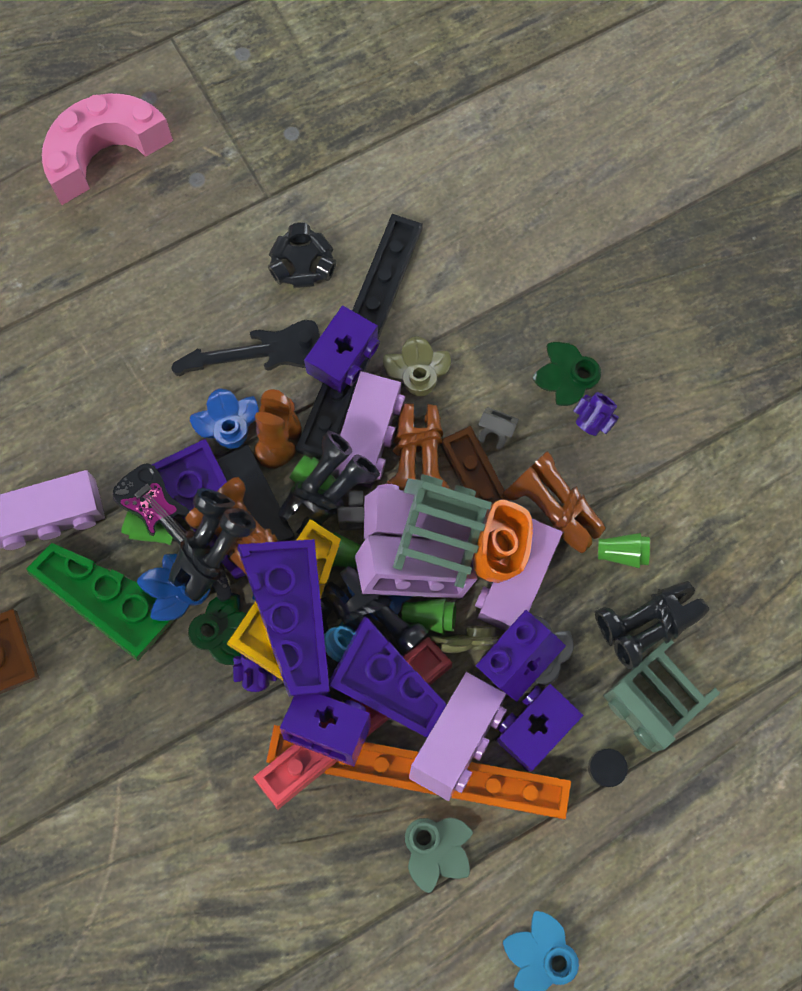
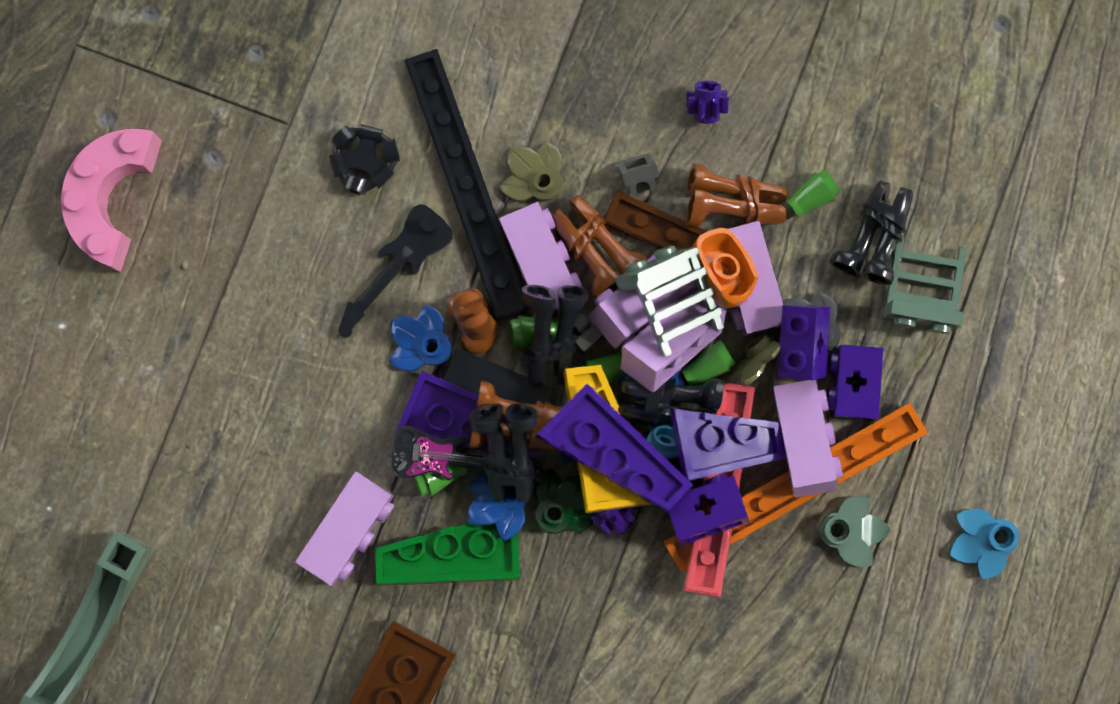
camera: 40 degrees left, 10 degrees up
dark purple brick [304,305,380,393] -> none
dark green plate [532,342,601,406] -> none
black tile [588,748,628,787] -> none

